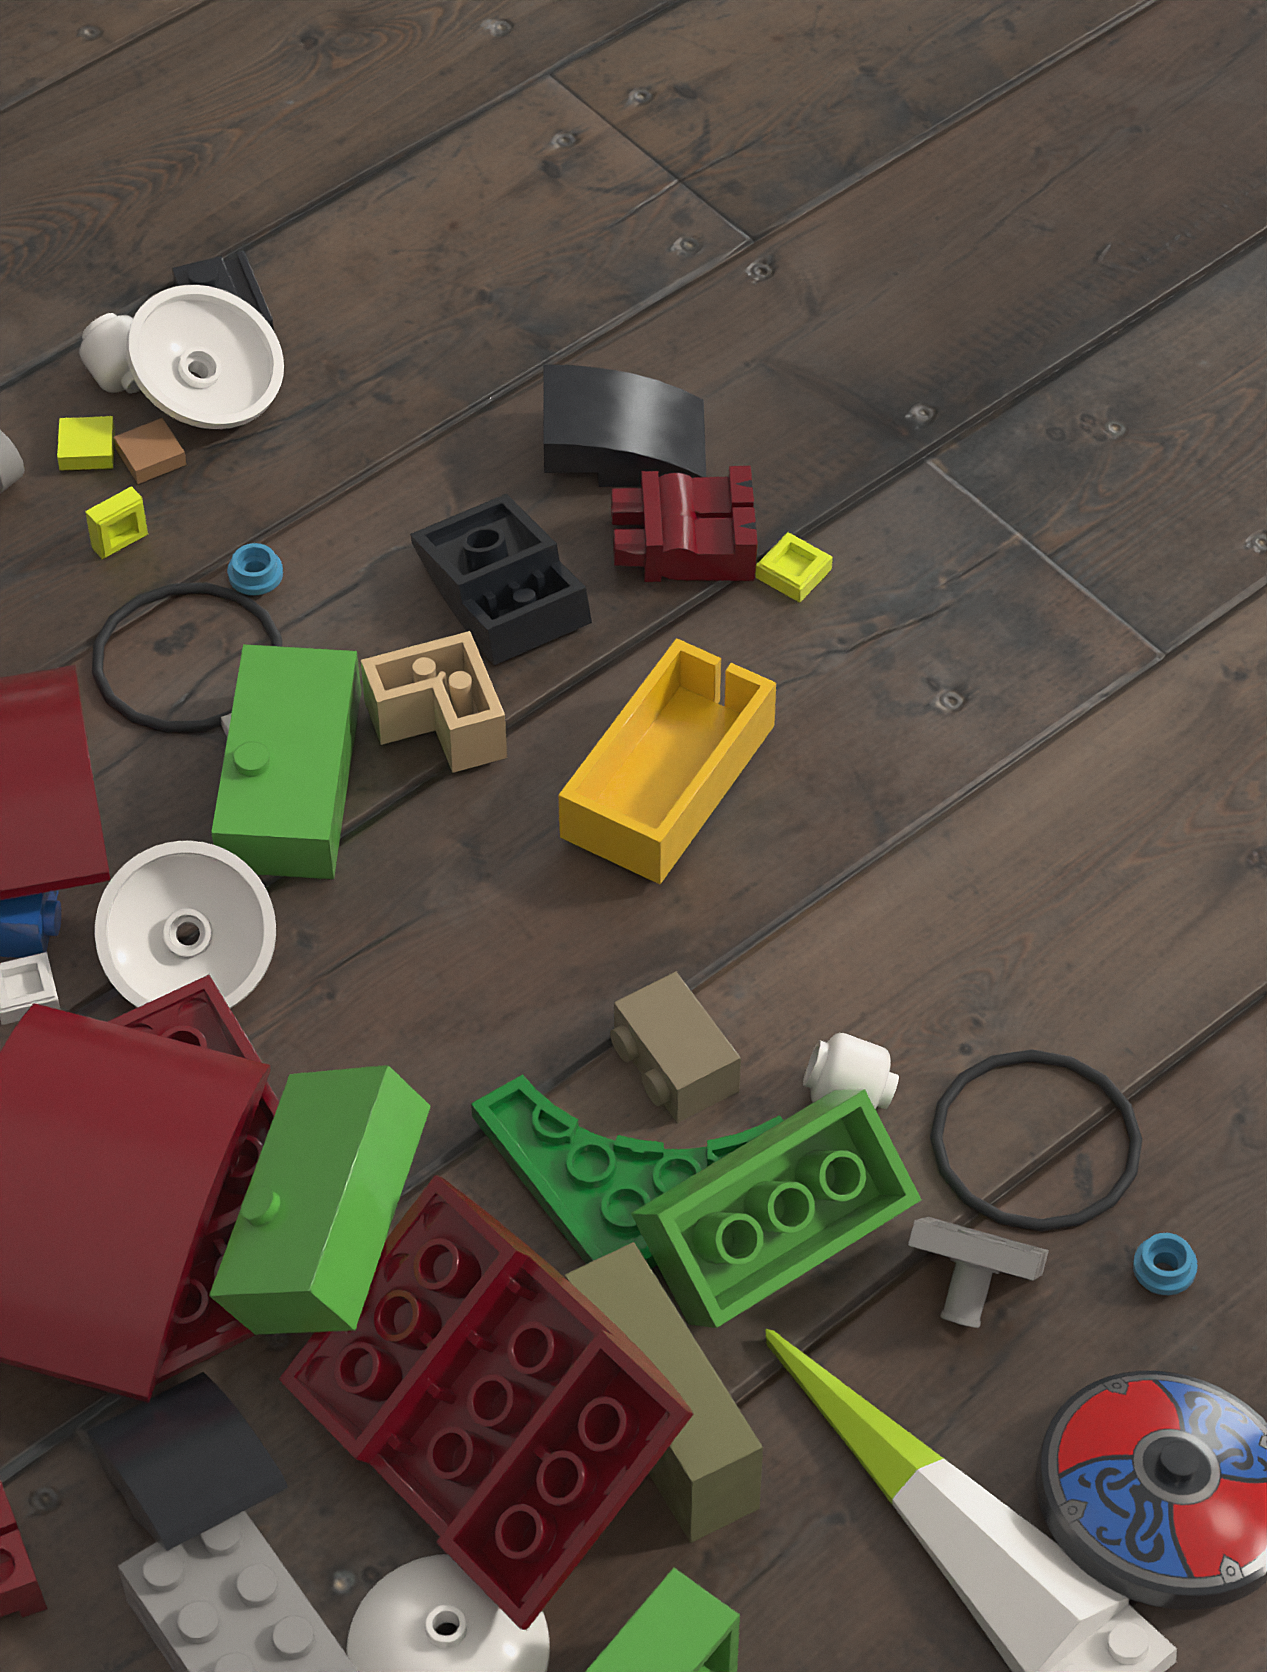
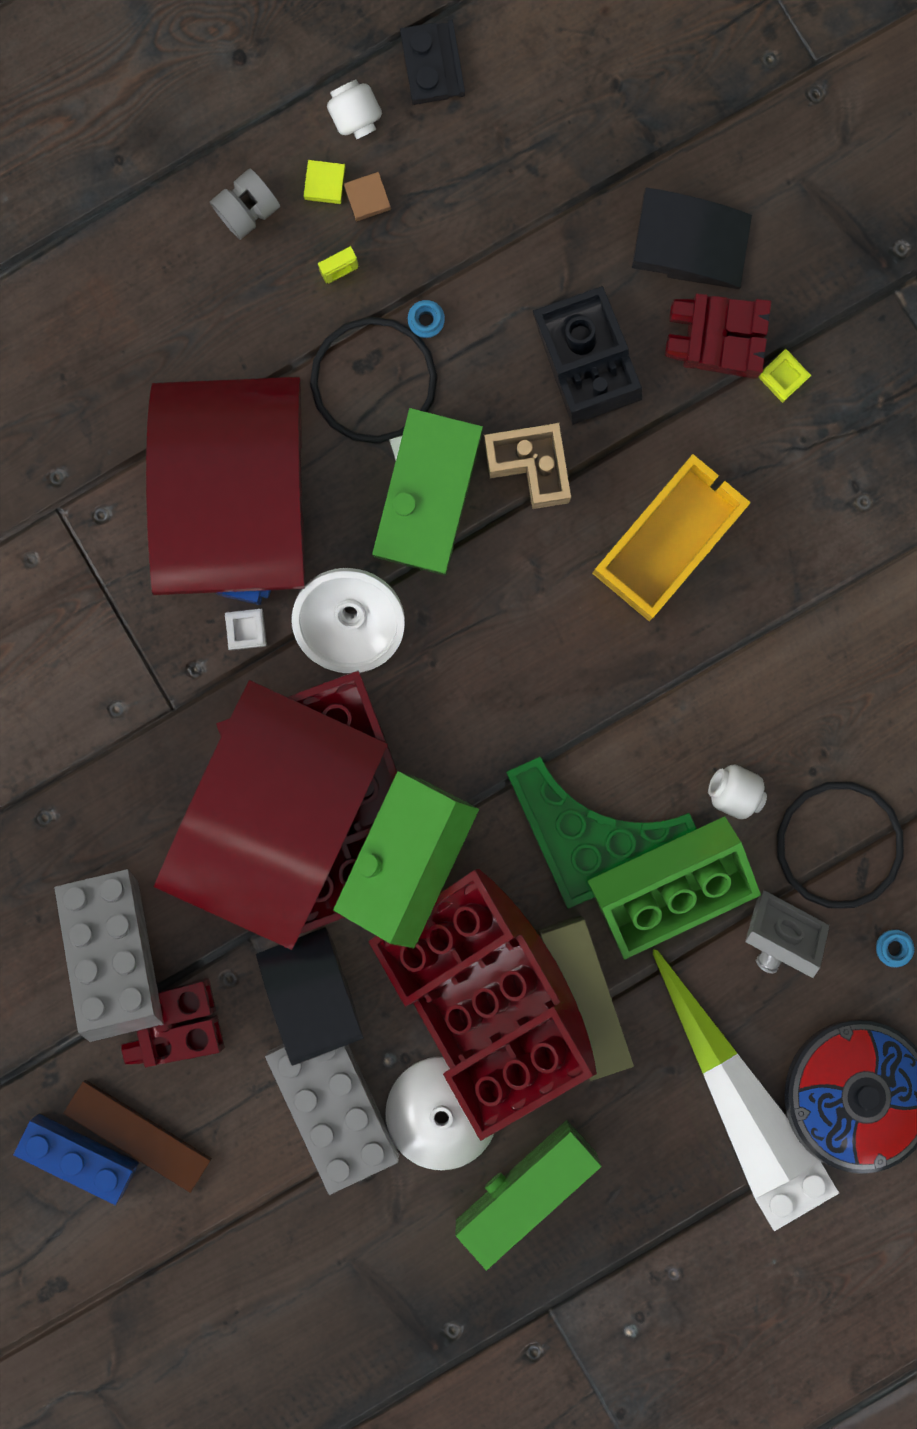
camera: 15 degrees right, 35 degrees up
white dish [126,285,284,429] -> none
dark tan brick [610,971,741,1123] -> none

